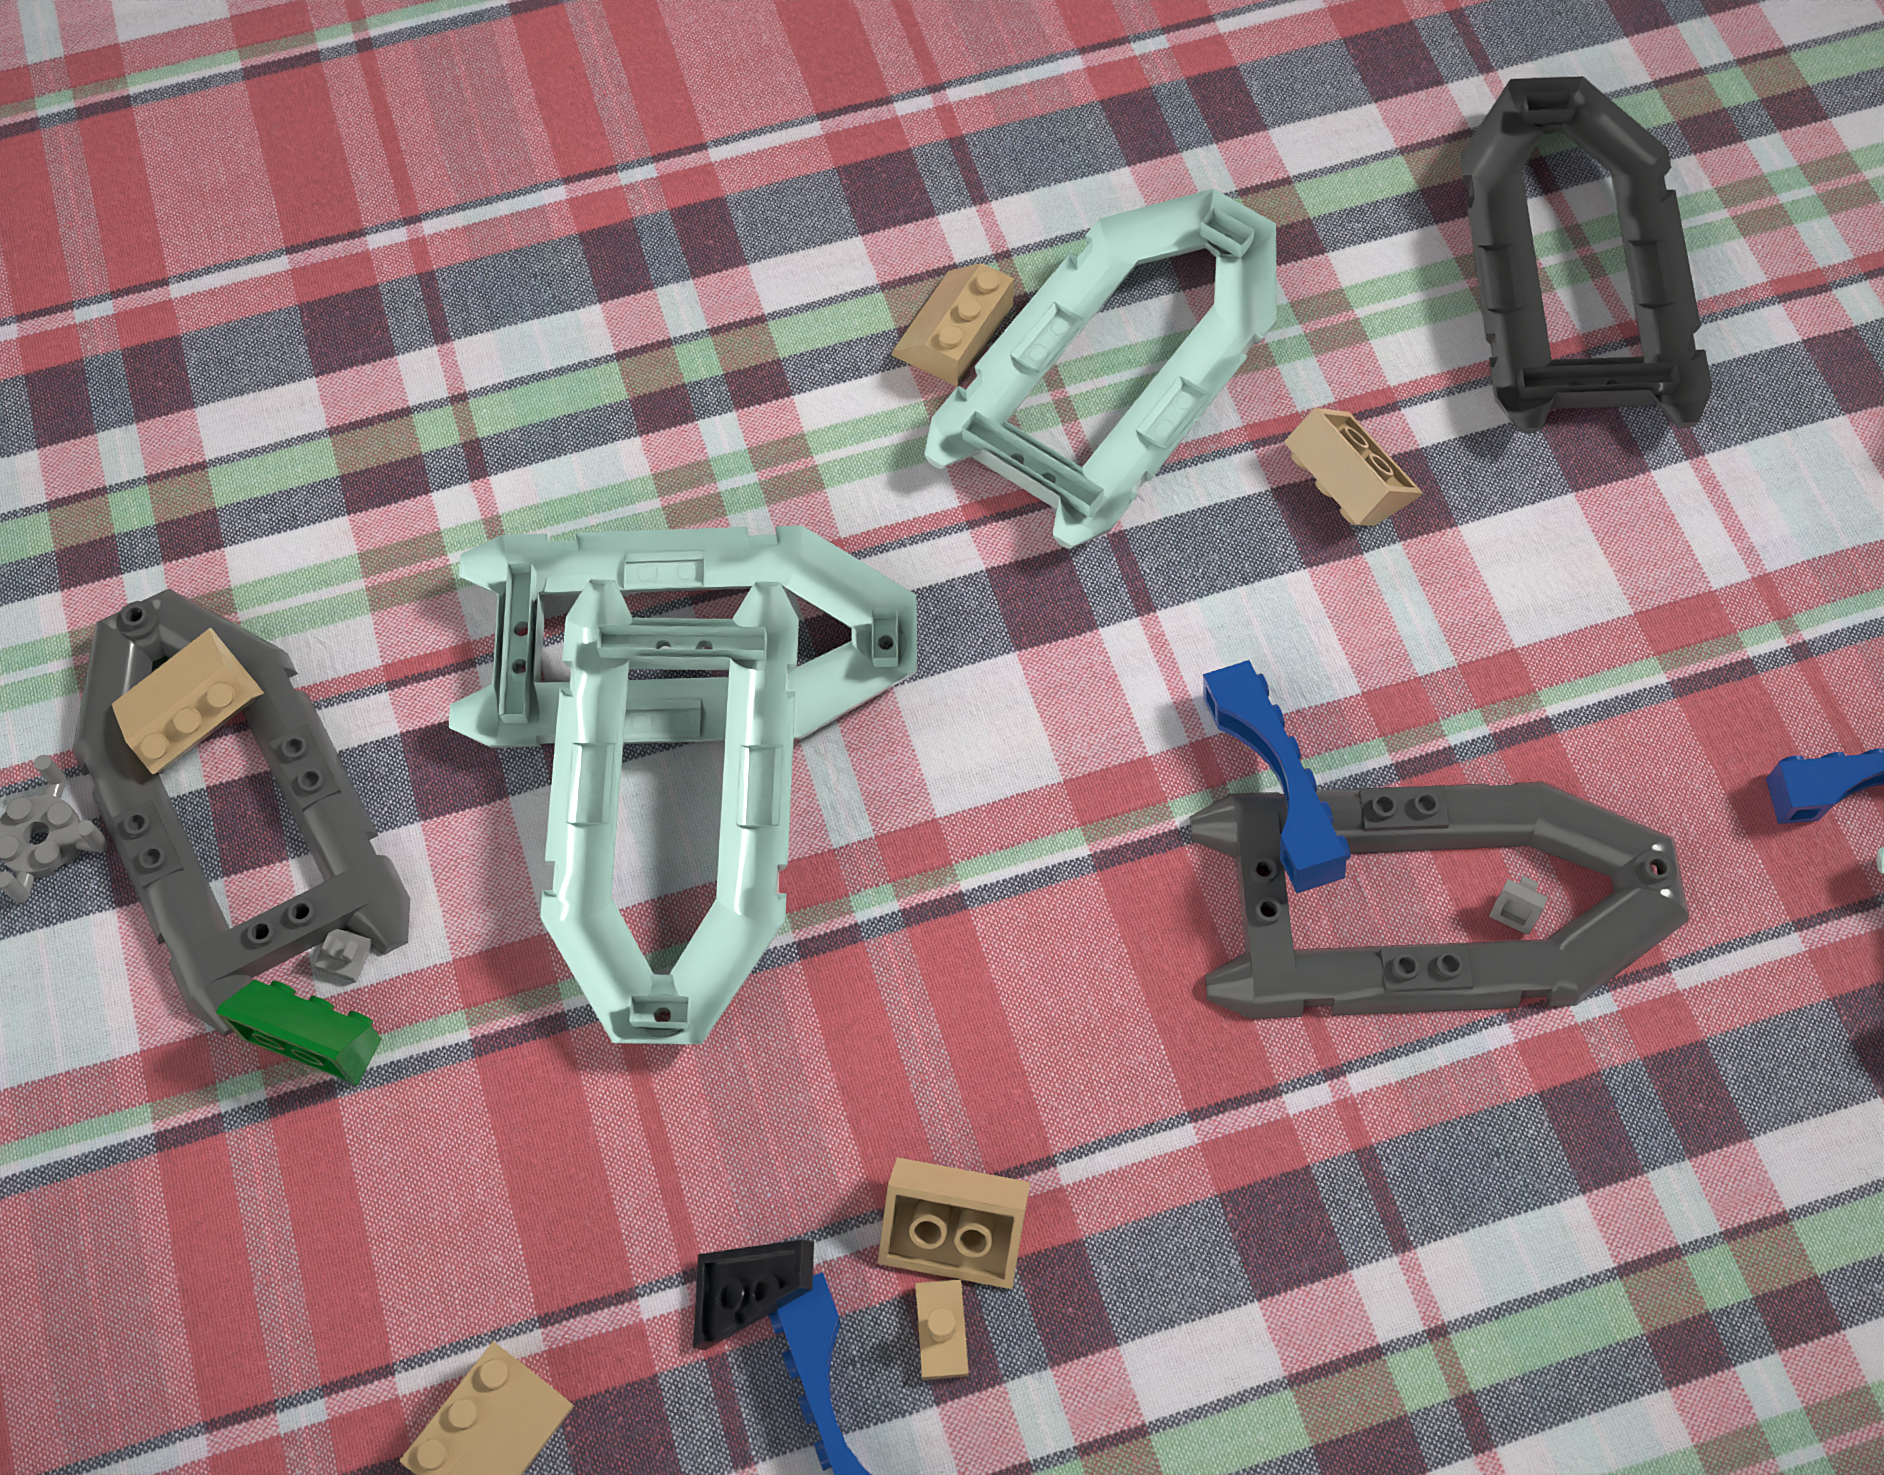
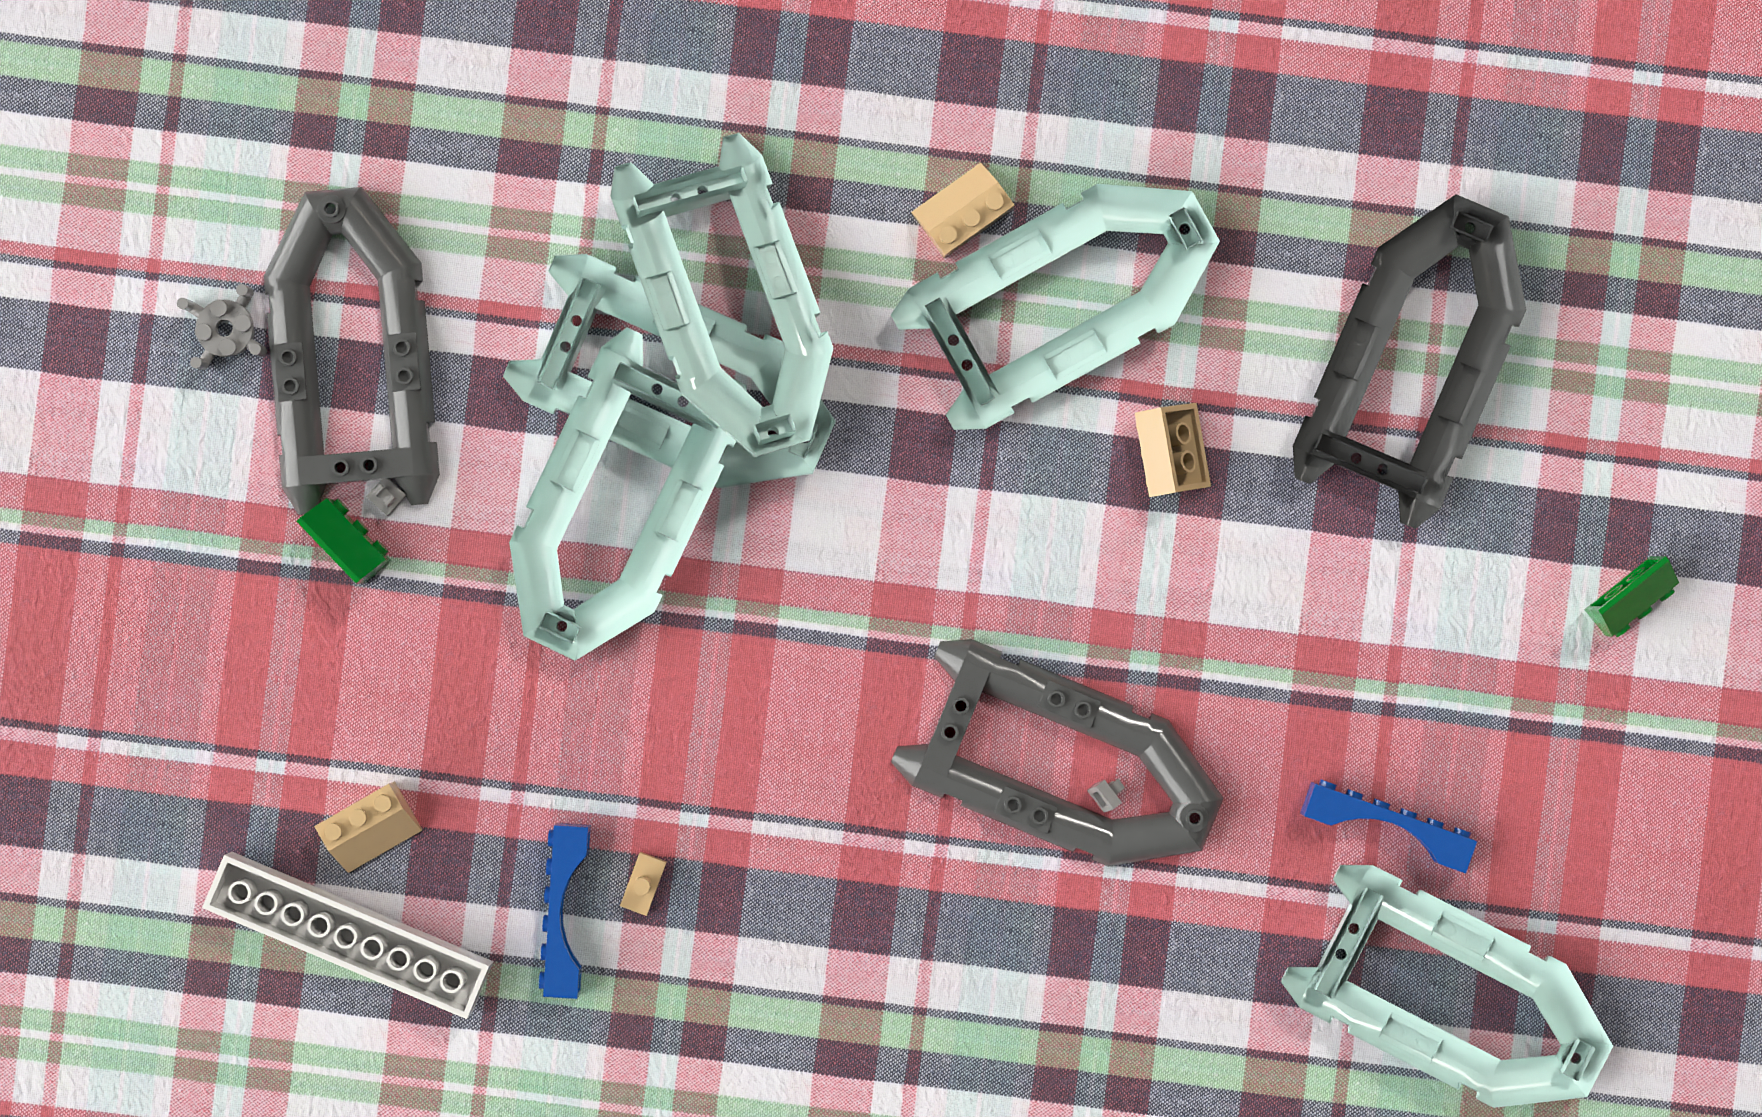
camera: 25 degrees right, 25 degrees up
tan slope [111,628,264,775] -> none
black wing [693,1239,814,1350] -> none
tan slope [877,1157,1030,1289] -> none
blue arch [1203,660,1351,894] -> none
none -> light aqua piece [610,133,833,457]

